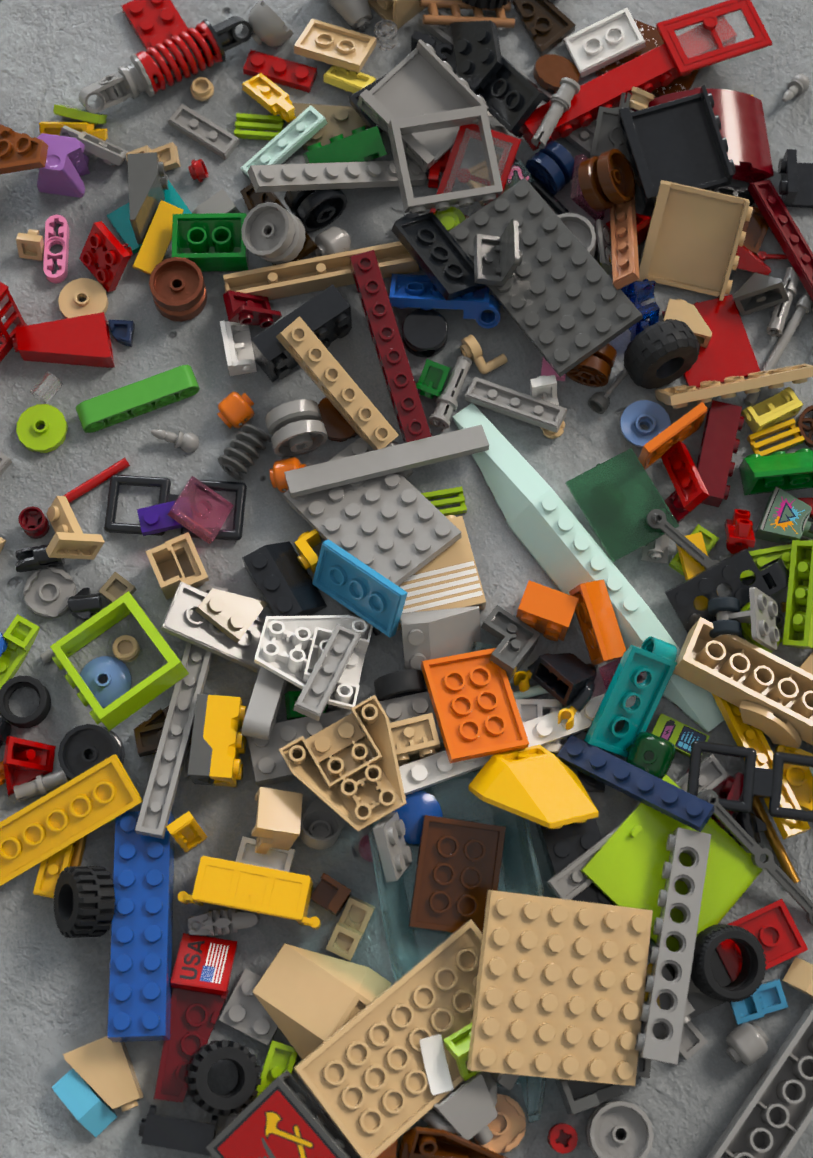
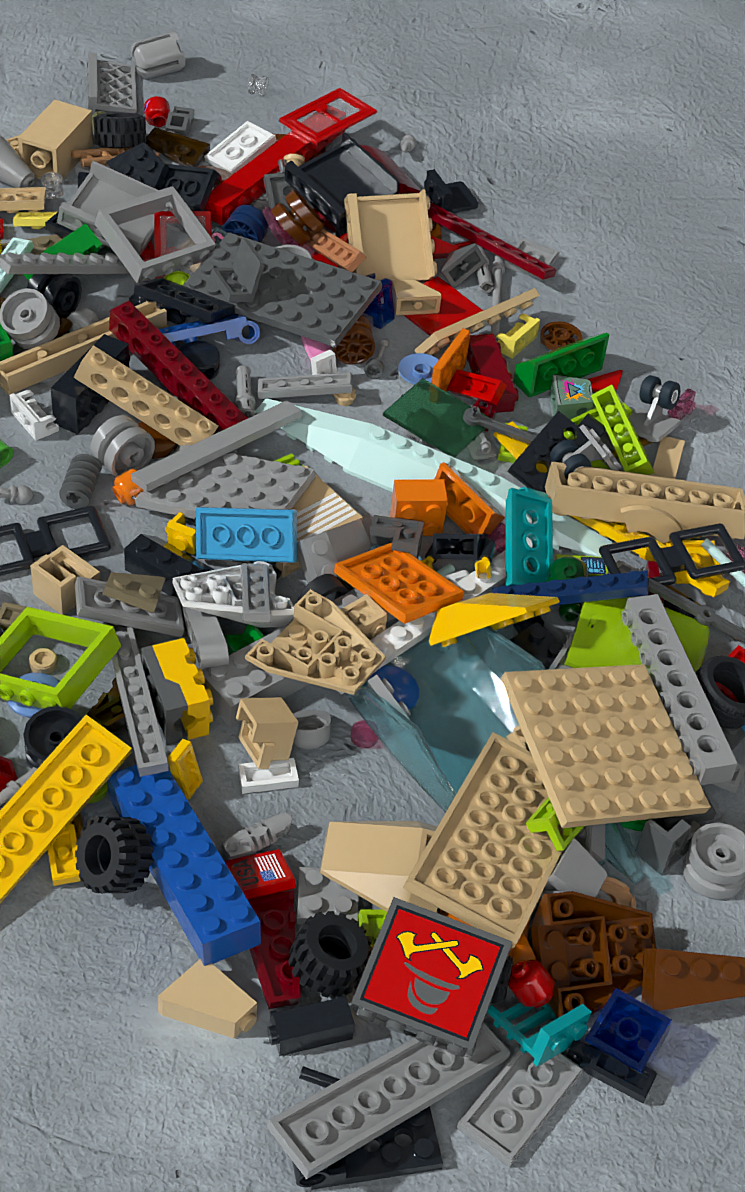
camera: 30 degrees left, 25 degrees down
medium azure slope [52,1068,117,1137] -> none
dark purple plate [137,498,194,536] -> none
clear pink tile [167,476,234,544] -> none
yellow container [177,856,321,930] -> none
orange head [217,391,255,429] -> none
dark red bracket [223,290,282,328] -> none
reddish brown panel [311,873,352,916] -> none
tan slope [326,895,376,961] -> none
reddish brown plate [408,815,506,934] -> none
green bracket [416,359,451,399] -> none
white sticker [420,1034,454,1095] -> none
tan plate [460,335,508,375] -> none
light grey pin [531,77,581,148] -> none
red wheel [547,1123,578,1154] -> none
black tyre [623,319,700,389] -> none
red hips [725,509,756,554] -> none
yellow tile [747,418,805,456] -> none

